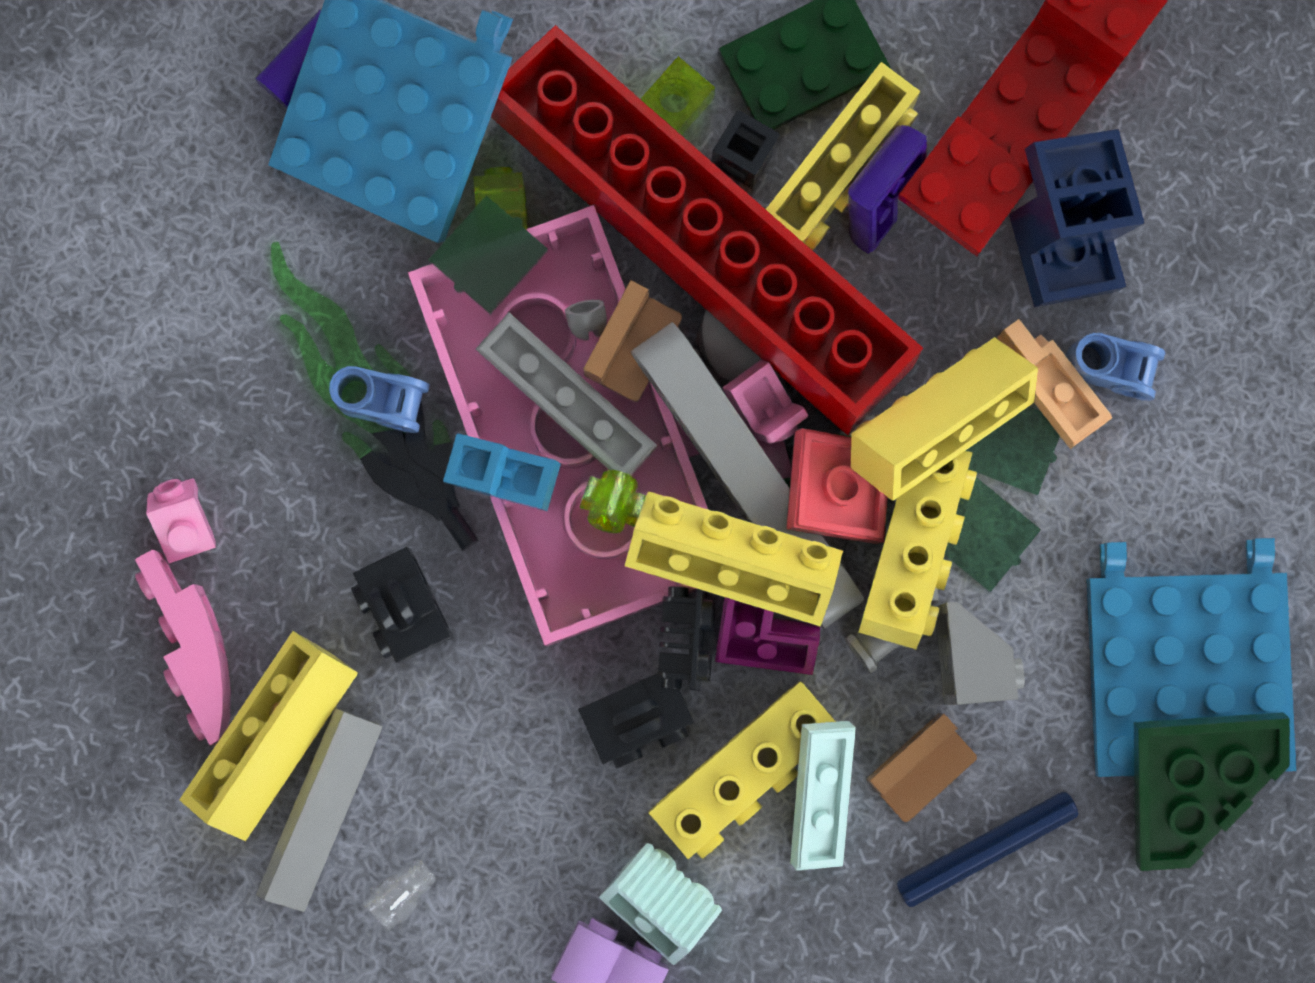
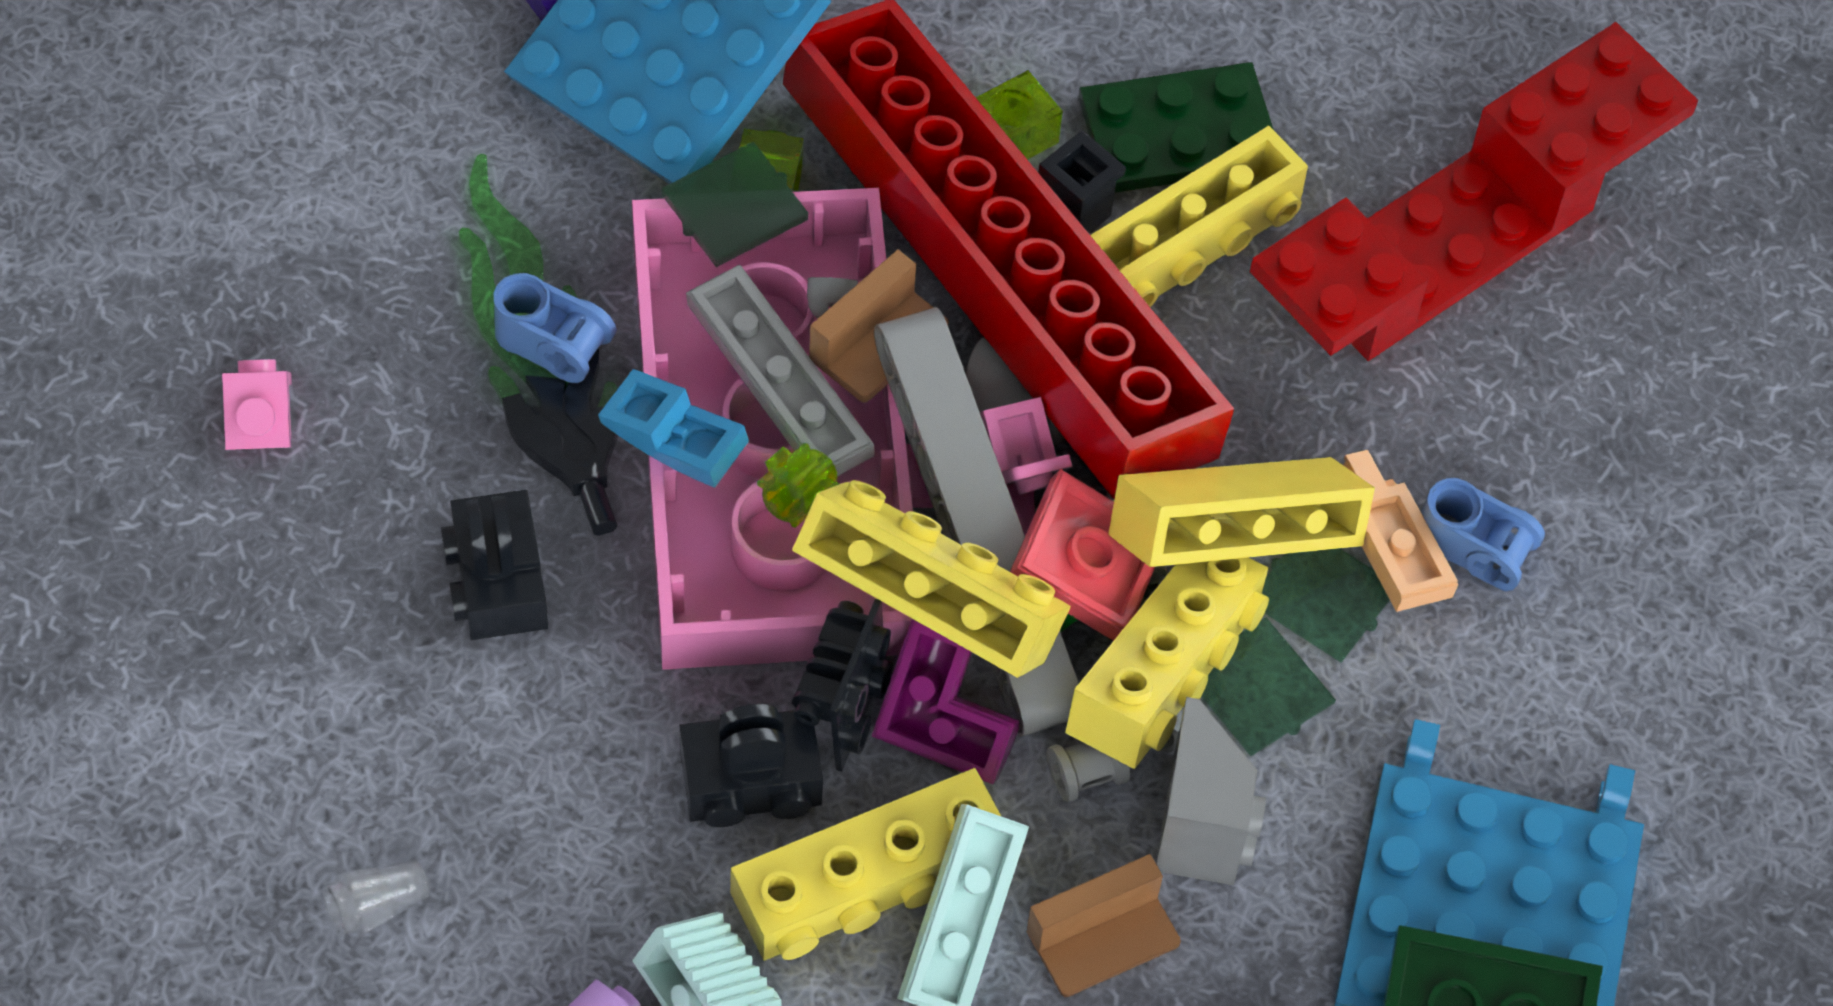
camera: 15 degrees right, 25 degrees down
bright pink slope [135,550,231,745] -> none
light yellow brick [179,631,358,841] -> none
light grey tile [256,708,383,912] -> none
dark purple brick [848,125,927,254] -> none
dark blue bracket [1009,129,1145,308] -> none

